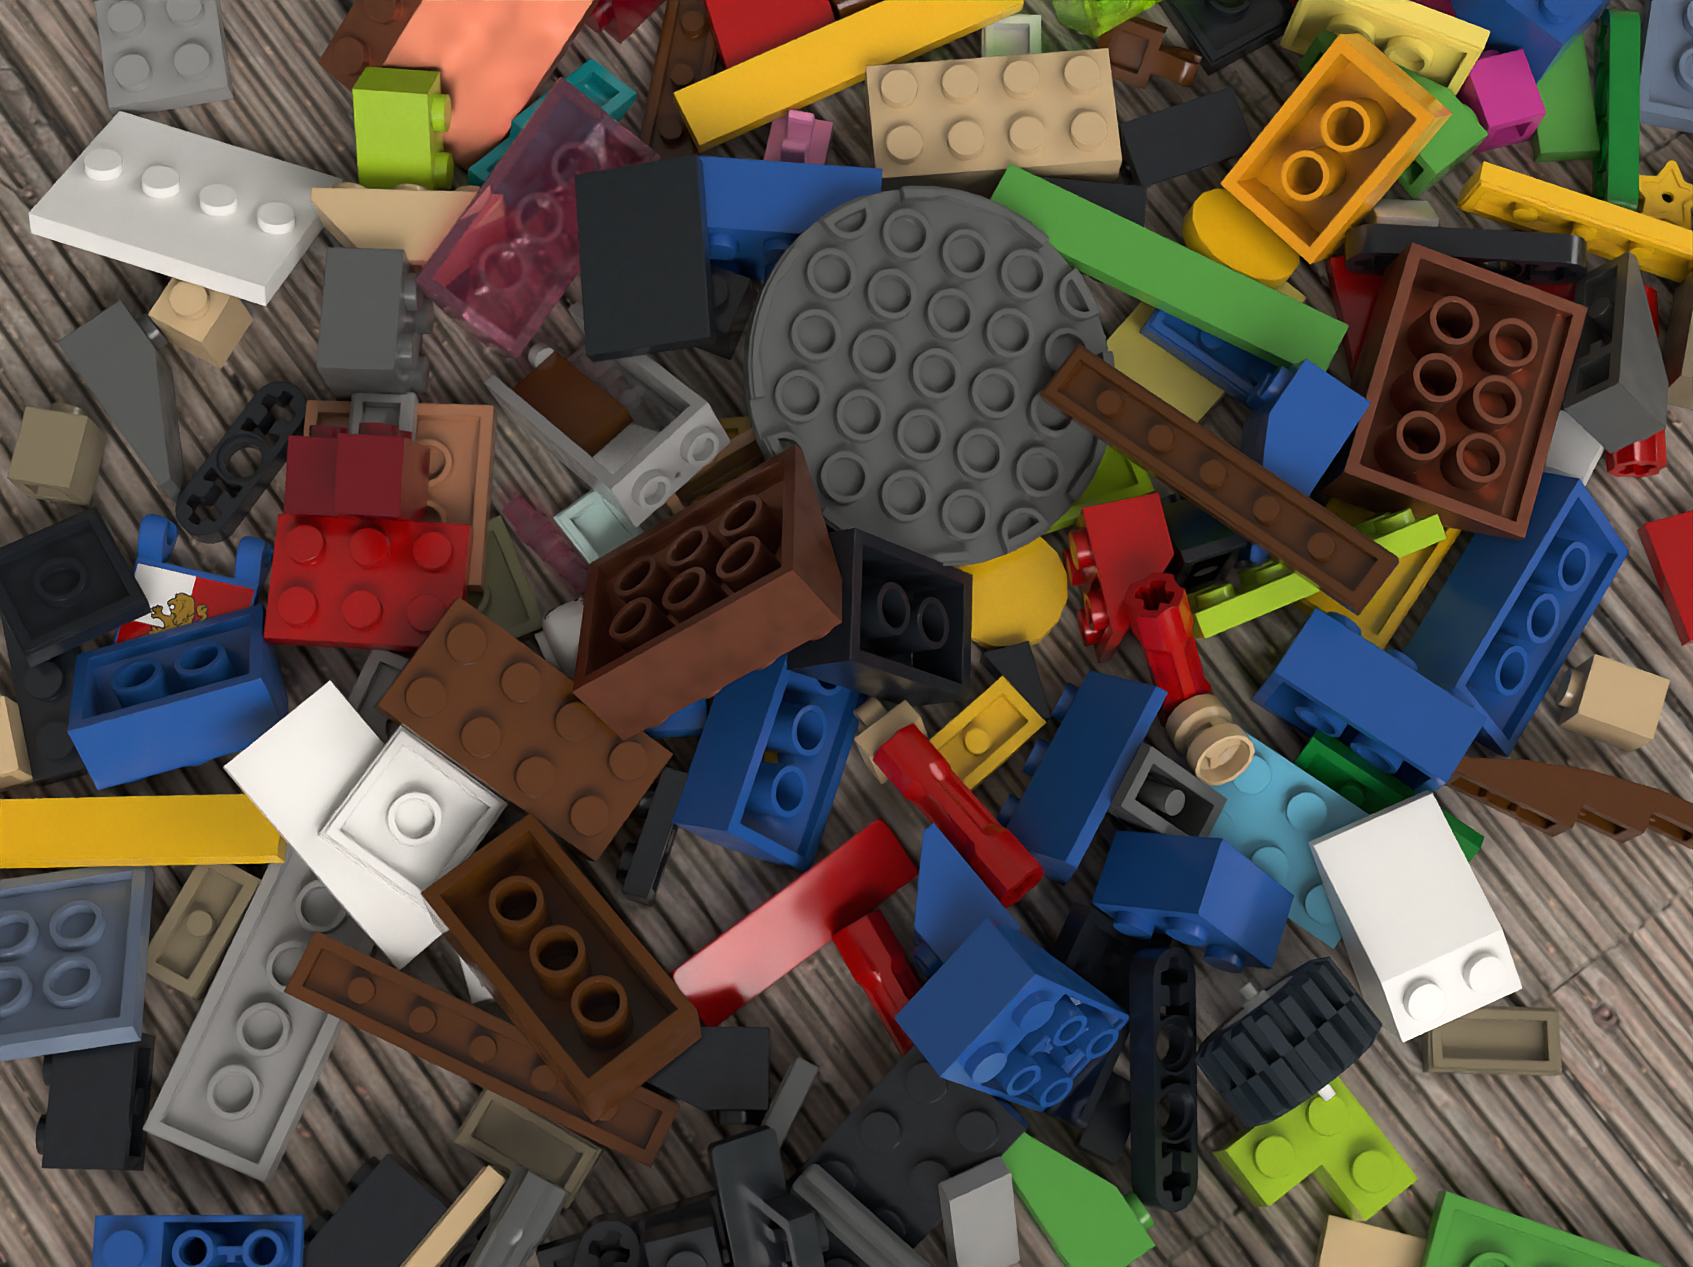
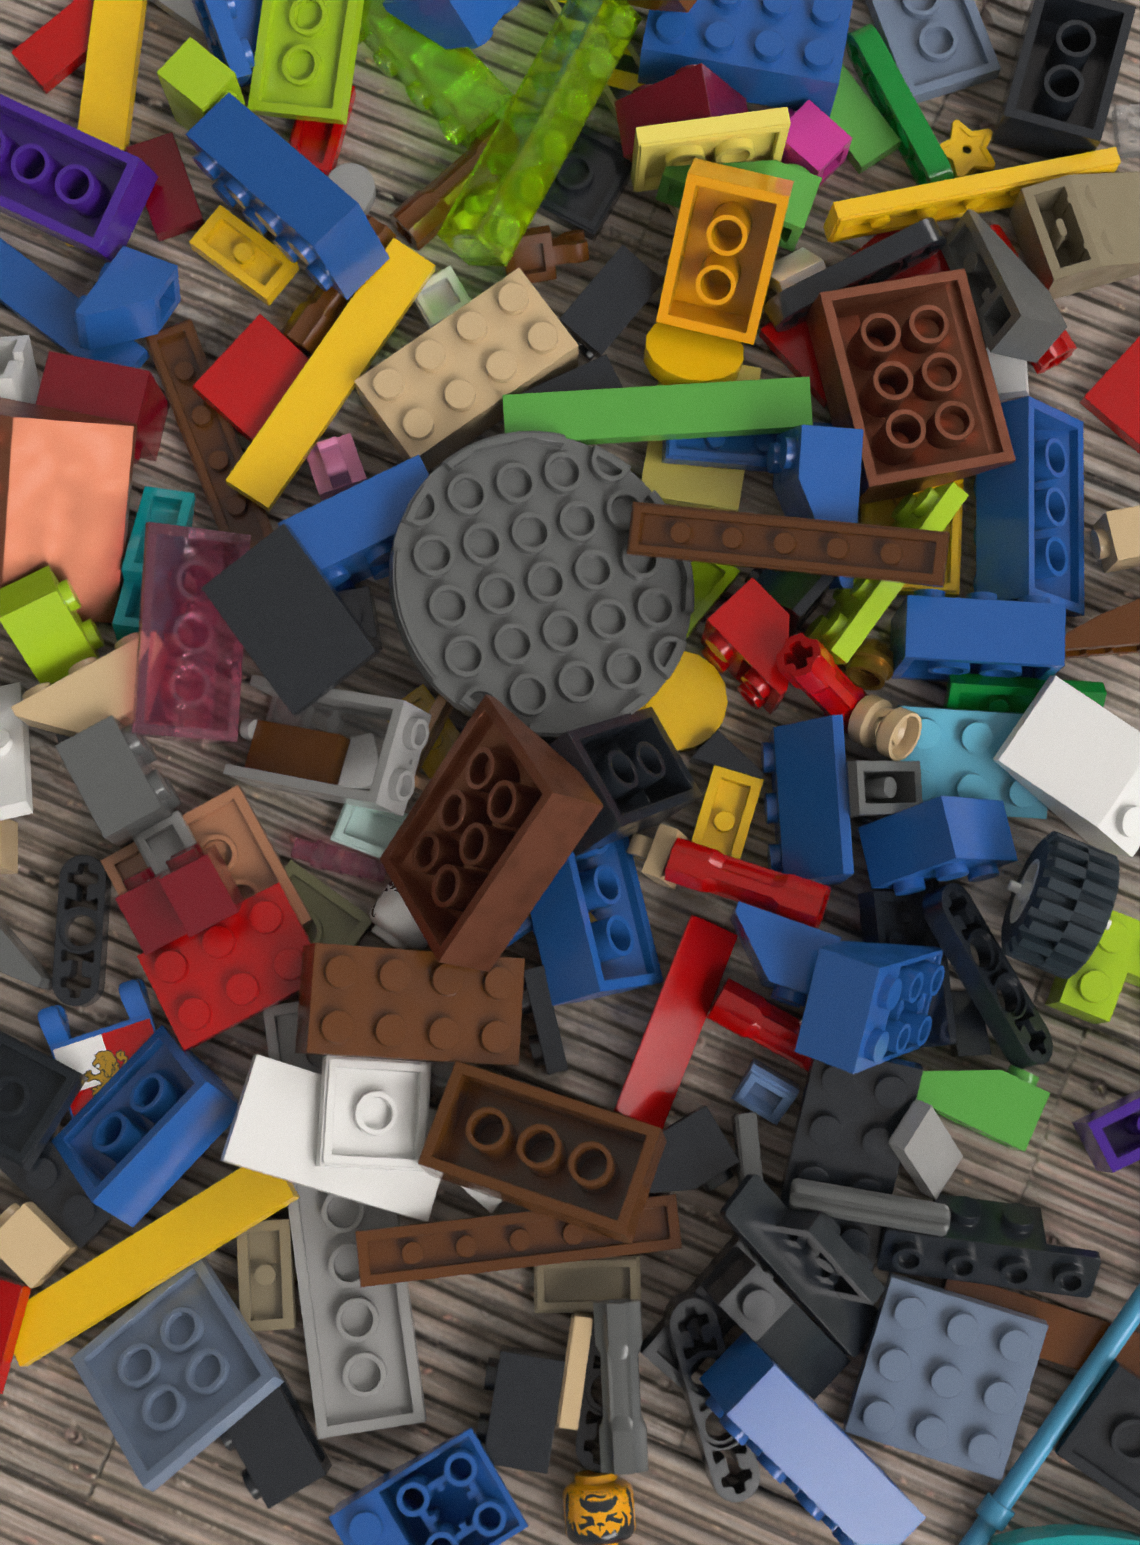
camera: 30 degrees left, 5 degrees up
none -> medium blue slope [731,1058,800,1125]
none -> pearl gold plate [844,638,894,691]

